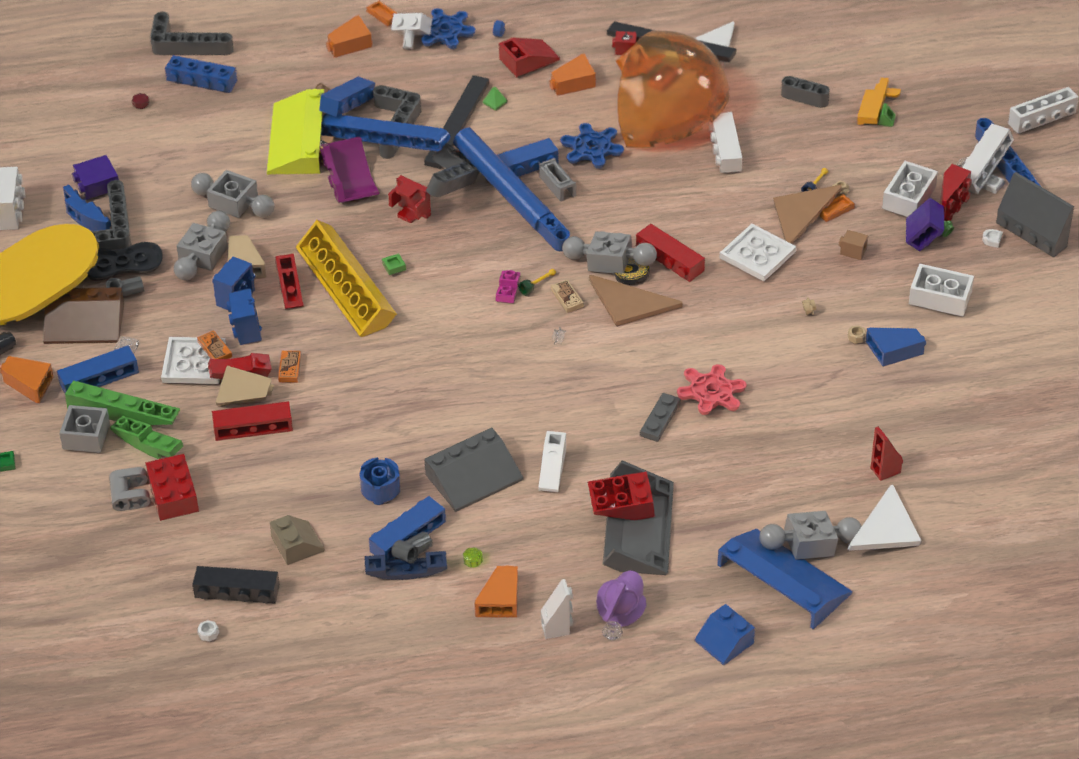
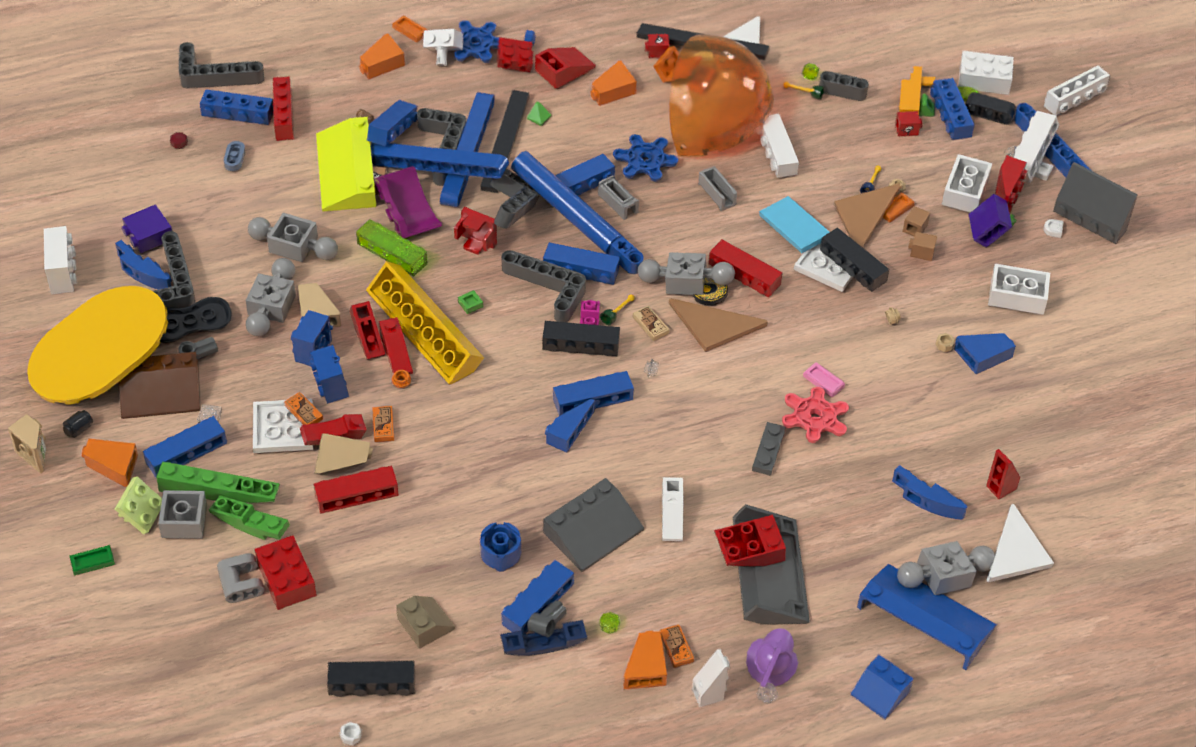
camera: 10 degrees left, 5 degrees up
none -> yellowish green plate [115,477,162,534]
none -> sand blue plate [223,141,245,171]
none -> red brick [273,76,294,141]
none -> clear neon green brick [356,219,428,277]
none -> red slope [379,317,413,374]
none -> orange plate [392,370,411,388]
none -> blue beam [440,92,495,208]
none -> red plate [497,37,533,72]
none -> dark grey beam [501,250,586,322]
none -> black brick [542,321,620,357]
none -> blue brick [543,242,620,285]
none -> blue slope [545,399,595,453]
none -> blue brick [553,371,634,416]
none -> tile [660,624,694,668]
none -> light grey window [698,166,737,211]
none -> medium azure tile [759,196,829,253]
none -> hinge [783,81,824,100]
none -> clear neon green tile [802,63,819,80]
none -> bright pink tile [803,362,845,397]
none -> black brick [820,227,890,292]
none -> blue slope [892,465,967,520]
none -> red brick [895,111,923,137]
none -> medium nougat brick [902,206,930,237]
none -> blue brick [930,78,974,140]
none -> white brick [958,51,1013,95]
none -> clear neon green tile [958,86,979,102]
none -> black beam [965,92,1016,124]

